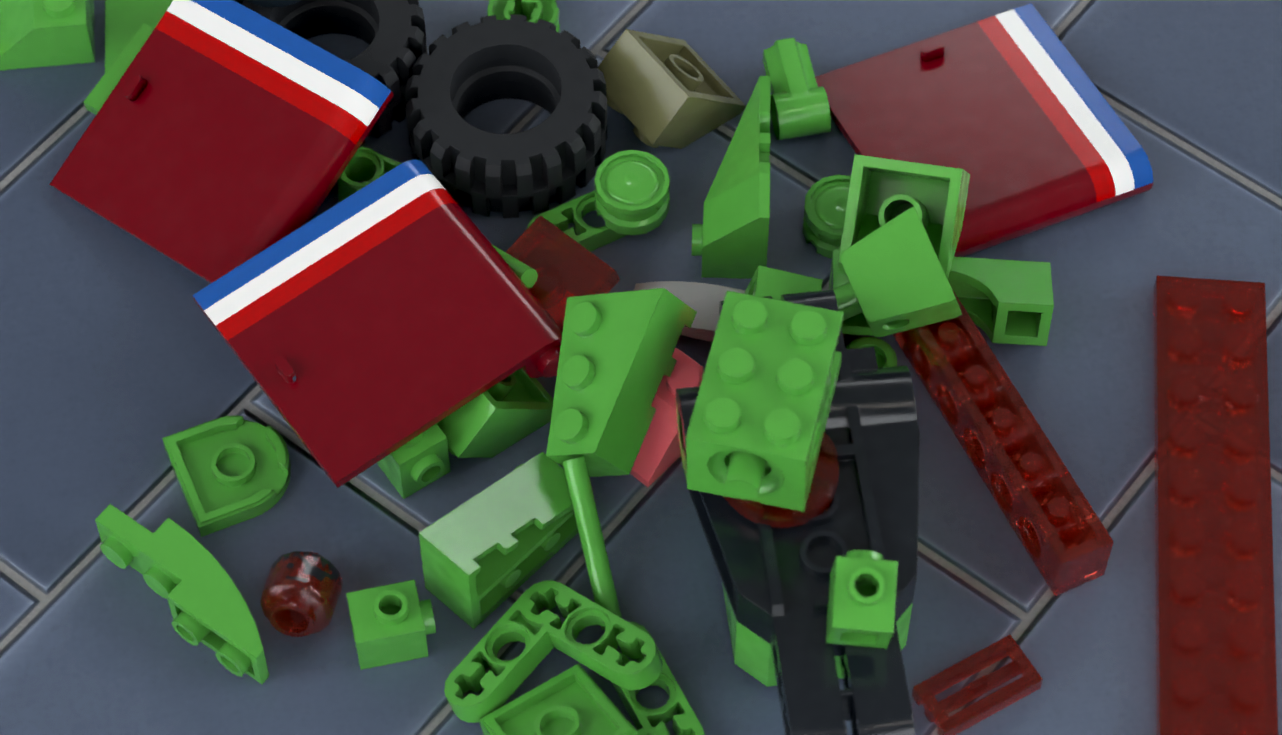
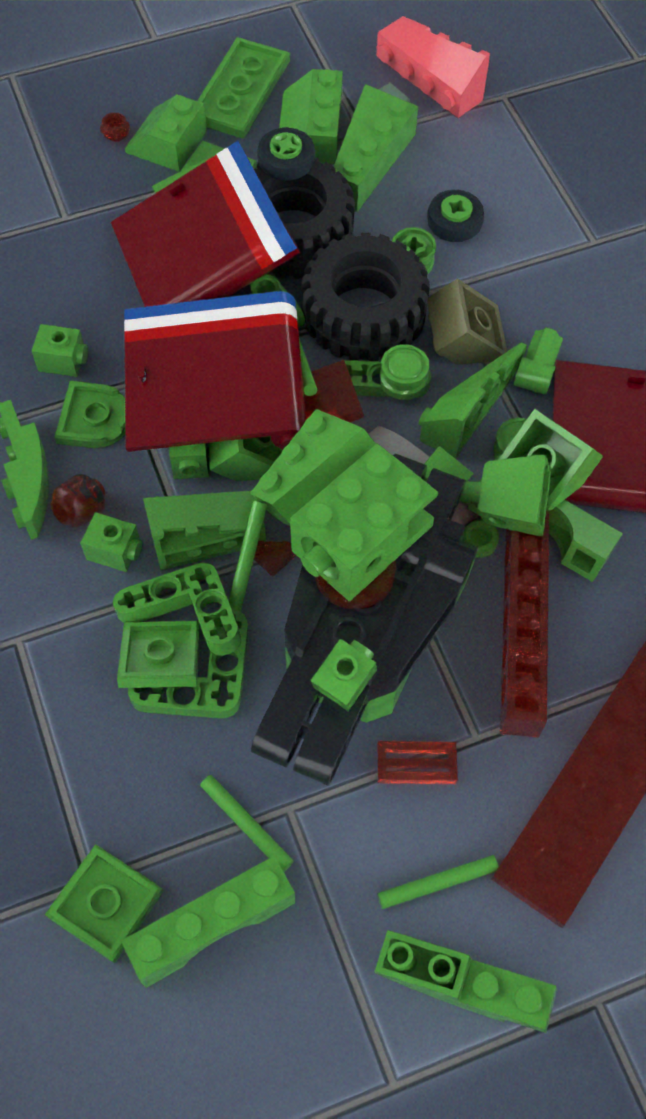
camera: 30 degrees right, 5 degrees up
none -> bright green brick [32,324,88,377]
none -> clear red tile [254,540,297,577]

